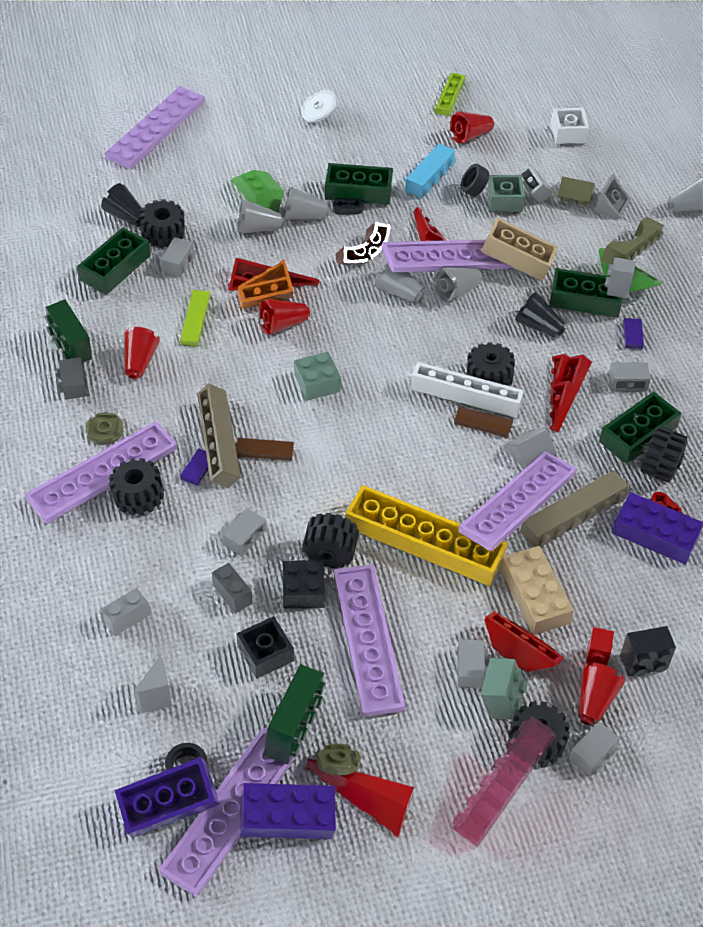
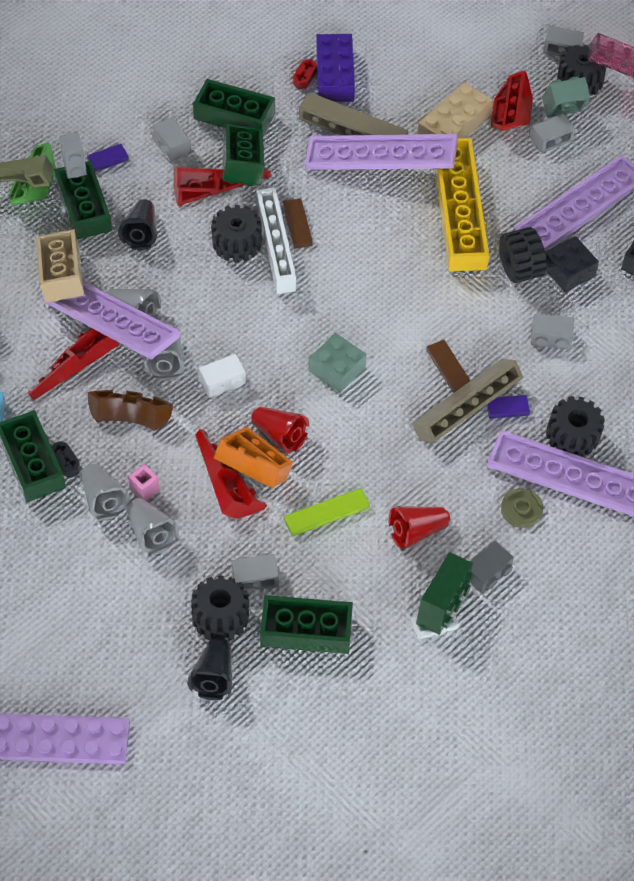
camera: 120 degrees left, 5 degrees up
dark grey brick [212,562,253,614] -> none
bright green wedge [232,170,284,212] -> none
light grey slope [503,429,557,469] -> none
red cone [578,663,626,726] -> none
red brick [584,627,614,666] -> none
black brick [620,626,676,676] -> none
black wheel [641,426,687,483] -> none
none -> bright pink brick [128,464,160,501]
none -> white brick [198,354,246,398]
none -> dark green brick [223,124,264,186]

